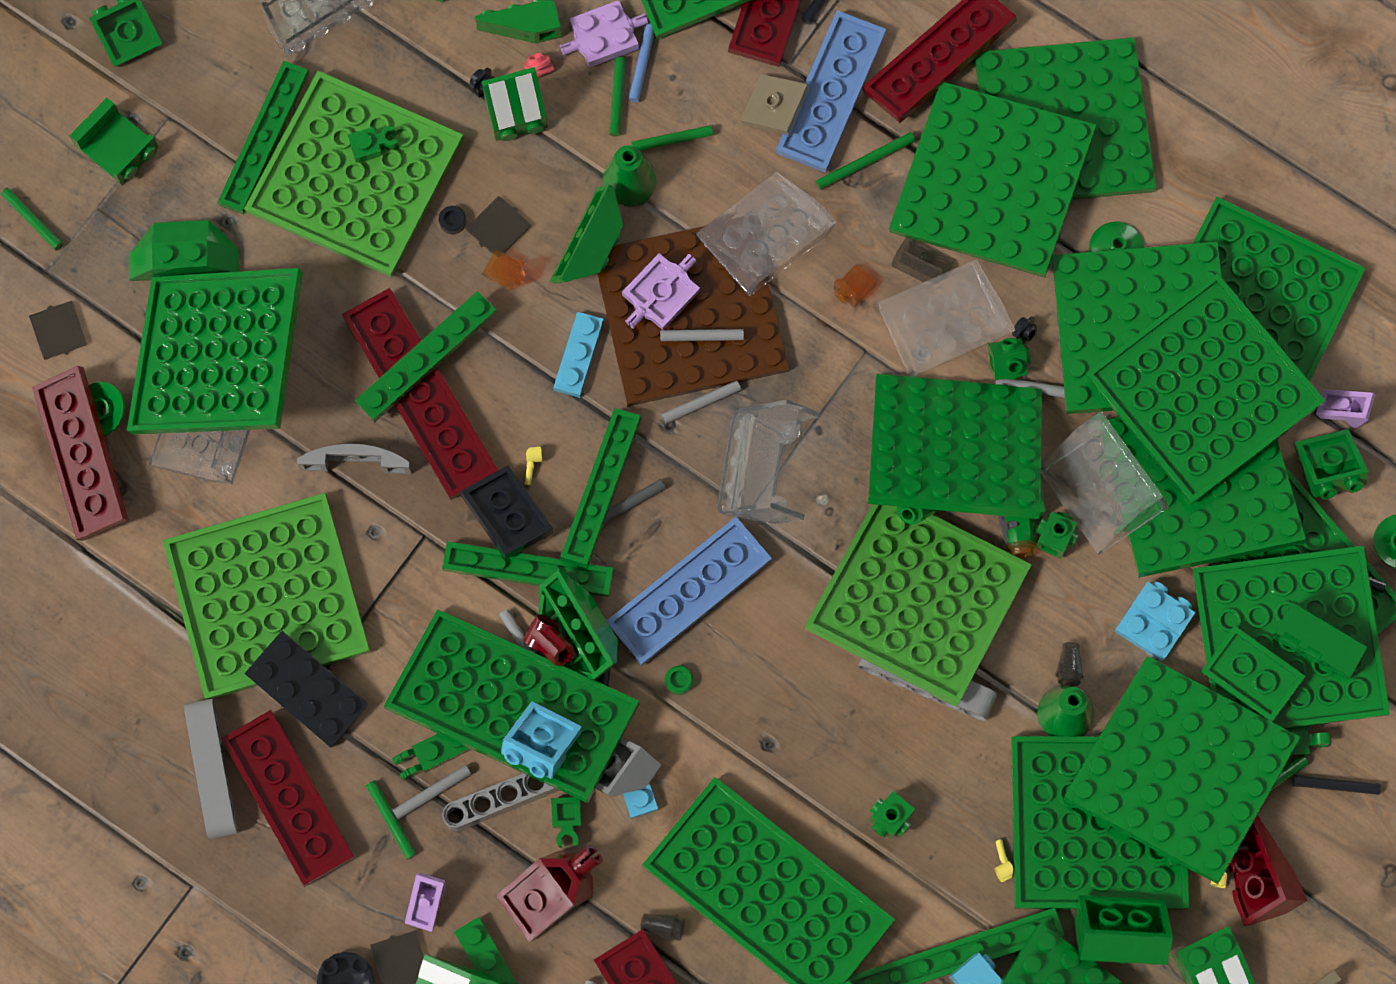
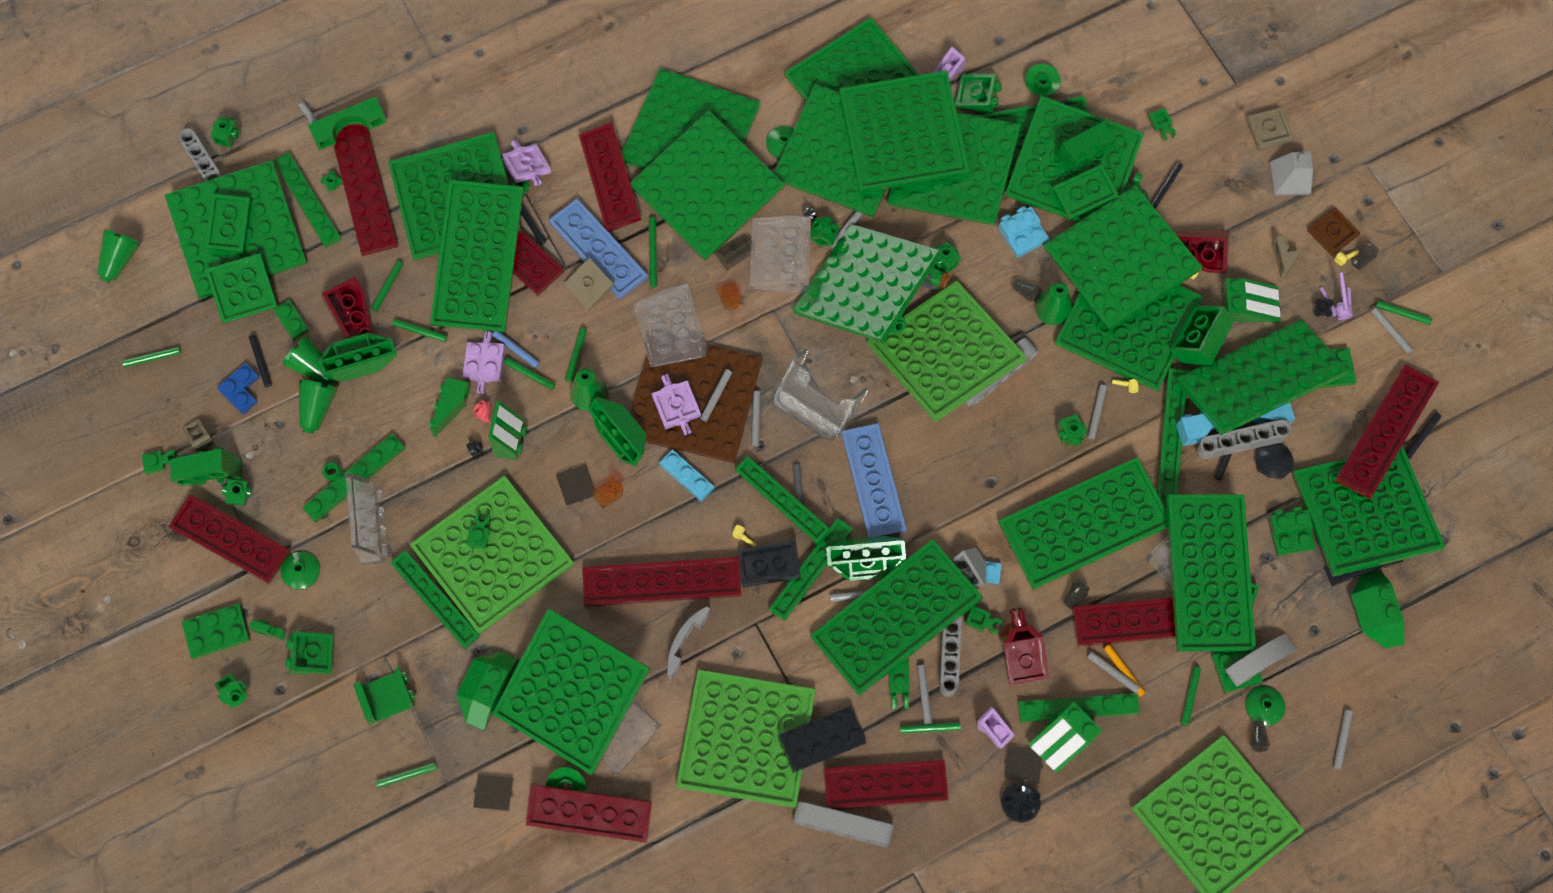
camera: 65 degrees left, 5 degrees down
green plate [355,291,497,423] -> none
black tile [438,206,466,234] -> none
medium azure plate [501,702,582,779] -> none
dark red piece [523,614,575,667] -> none
green tile [665,666,693,695] -> none
clear slope [1041,412,1169,555] -> none
none -> light grey bar [1088,385,1107,439]

